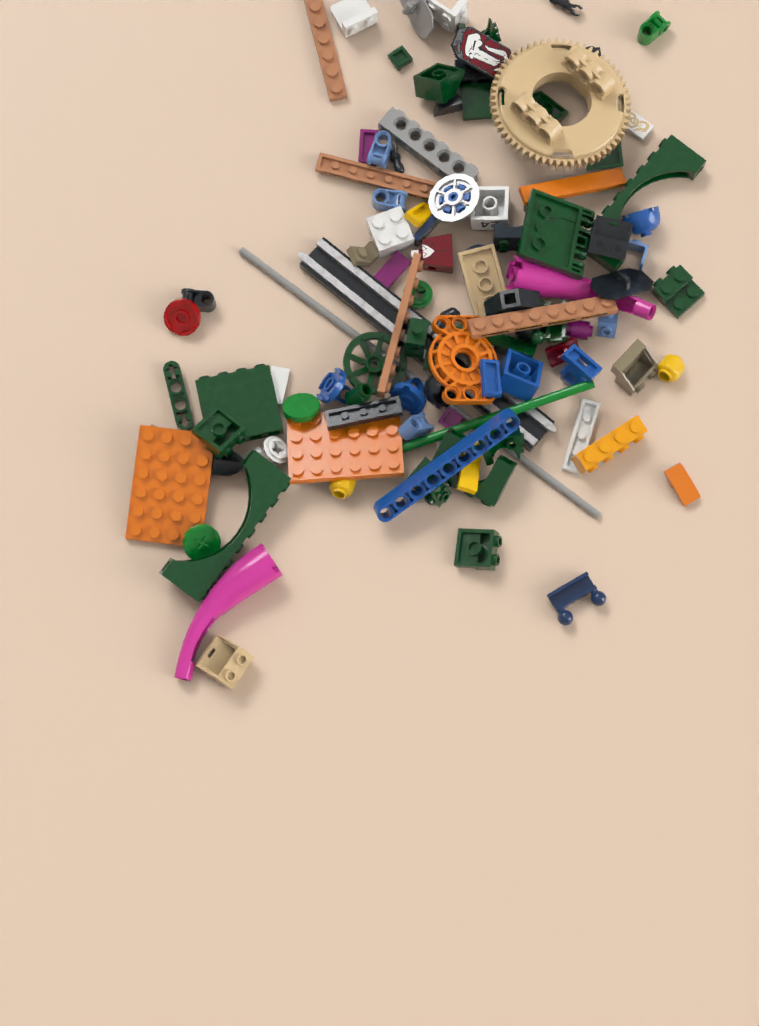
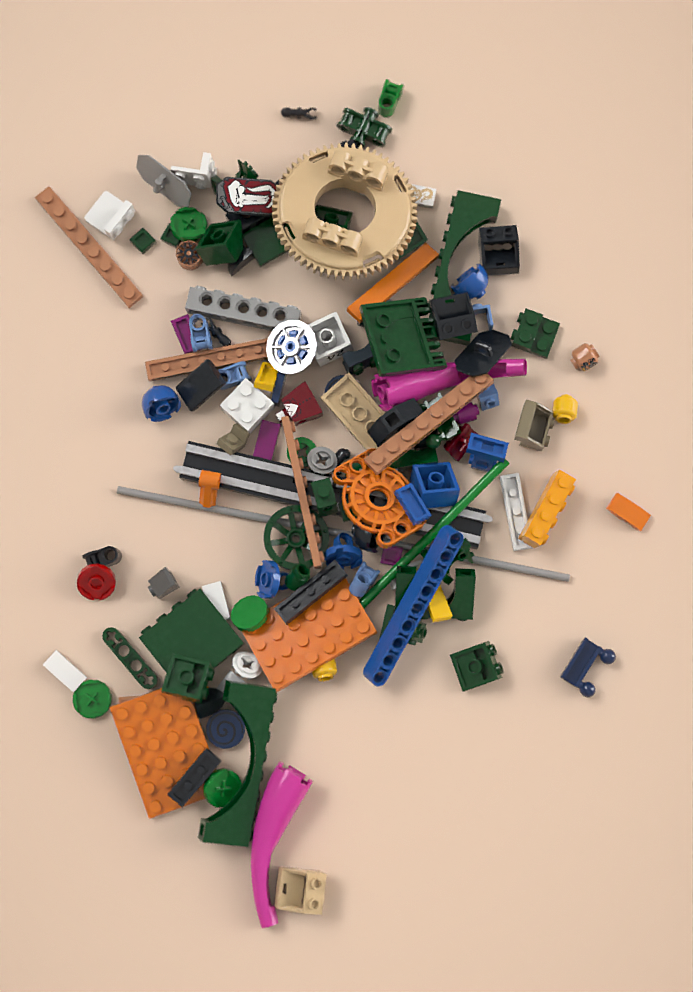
camera: 25 degrees left, 5 degrees up
none -> white slope [43,650,87,692]
none -> green tile [72,680,112,719]
none -> dark green tile [129,228,156,254]
none -> blue cylinder [142,385,181,422]
none -> dark grey slope [148,567,180,599]
none -> black plate [167,747,222,807]
none -> green tile [170,207,207,242]
none -> nougat wheel [176,241,203,270]
none -> black piece [176,359,226,411]
none -> orange piece [198,470,221,508]
none -> dark blue tile [206,709,245,749]
none -> light grey gear [306,447,337,475]
none -> dark green axle [336,107,392,148]
none -> black piece [478,225,520,276]
none -> nougat head [570,343,600,371]

